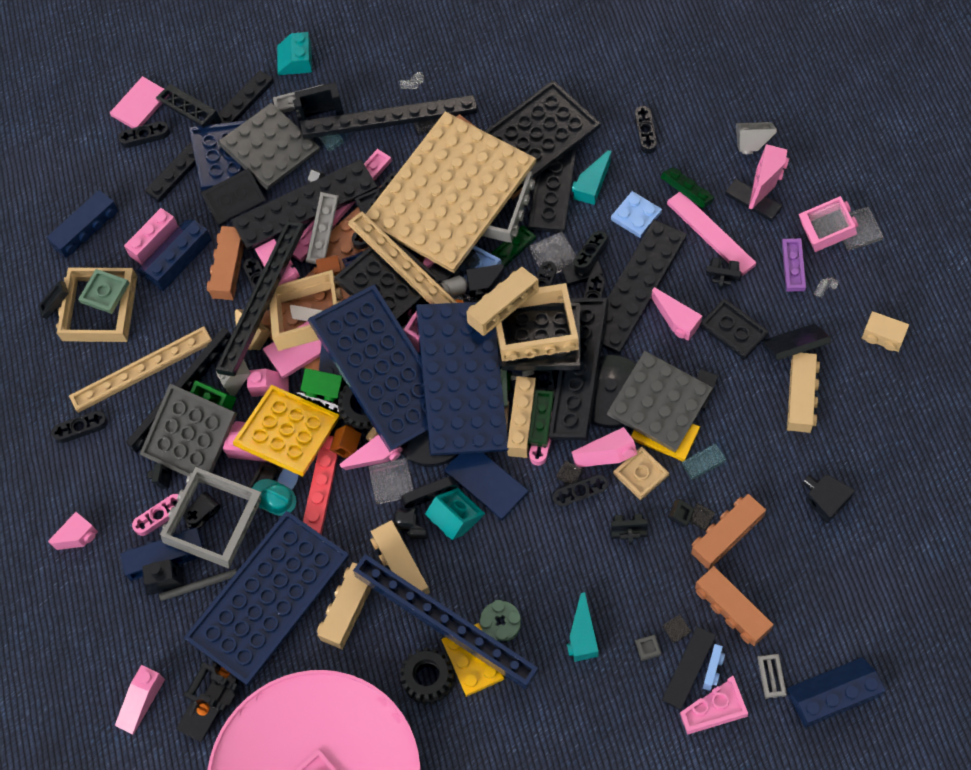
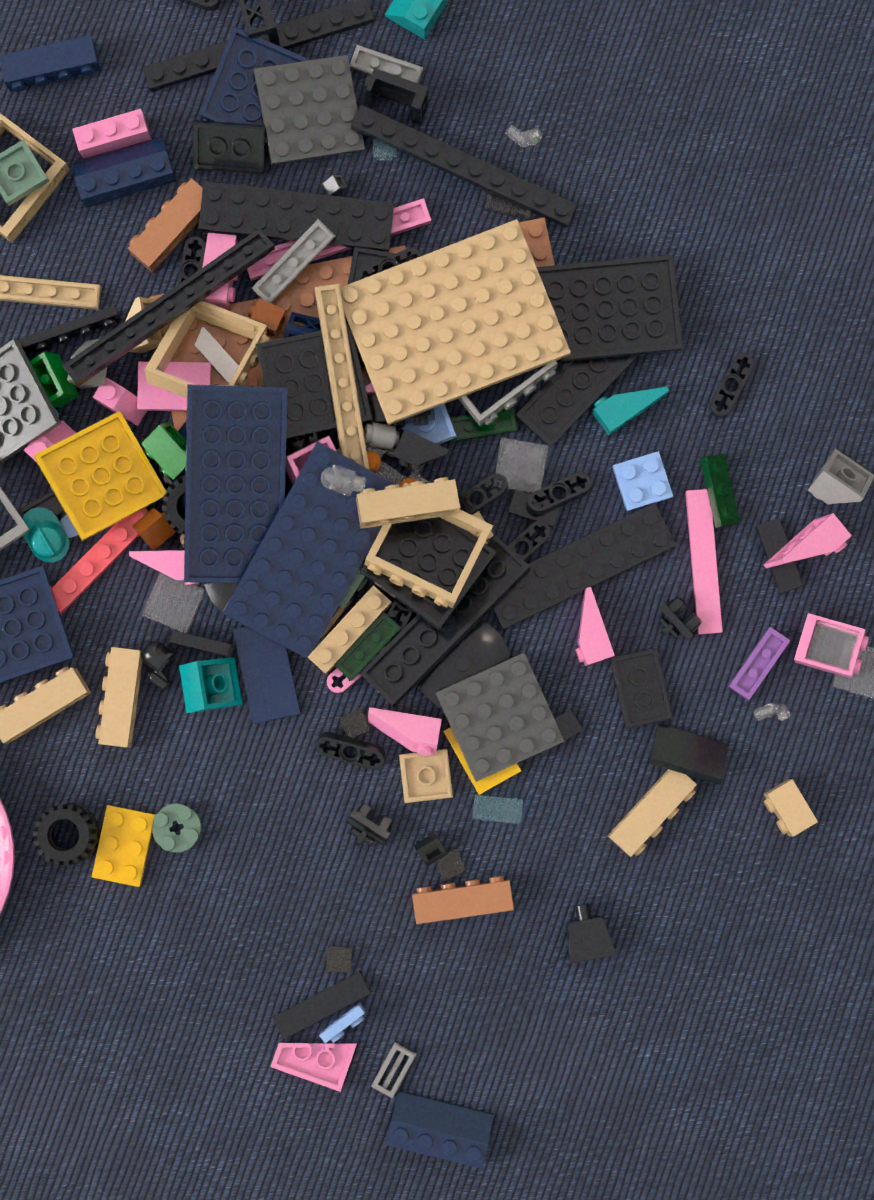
camera: 30 degrees right, 20 degrees up
dark blue brick [353,554,538,690] -> none
teal slope [566,592,599,662] -> none
dark grey tile [635,635,661,662] -> none
nougat brick [695,566,774,646] -> none
none -> clear hips [321,464,366,496]

